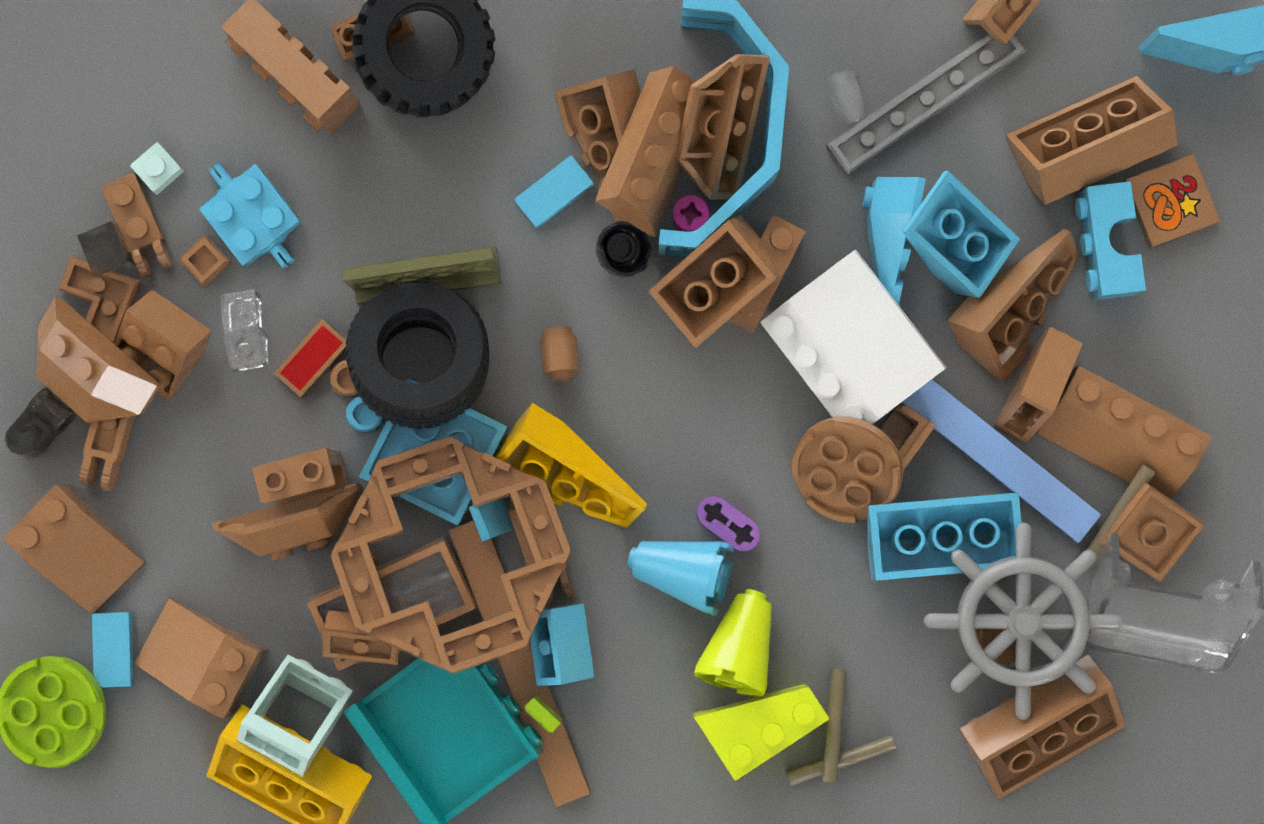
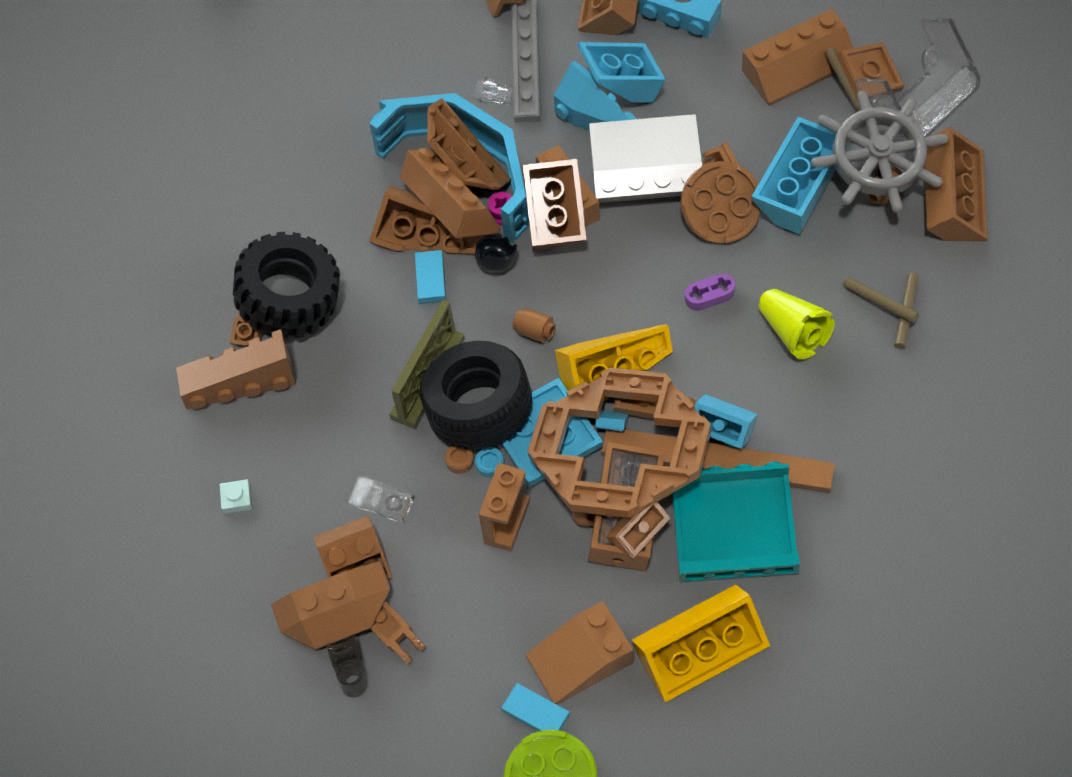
camera: 55 degrees left, 25 degrees down
medium nougat slope [3,484,146,615] -> none
medium nougat tile [58,256,142,345] -> none
clear smoke panel [77,221,137,276] -> none
medium nougat hinge [100,172,173,278] -> none
medium nougat tile [178,235,232,287] -> none
medium azure plate [199,163,303,269] -> none
medium nougat wedge [212,483,363,561] -> none
light aqua window [237,655,353,777] -> none
red tile [273,319,347,398] -> none
lime tile [525,694,563,733] -> none
medium azure cone [627,541,734,616] -> none
neon yellow wedge [693,684,829,781] -> none
light blue tile [901,379,1101,543] -> none
medium nougat wedge [947,229,1079,382] -> none
medium nougat slope [994,327,1083,443] -> none

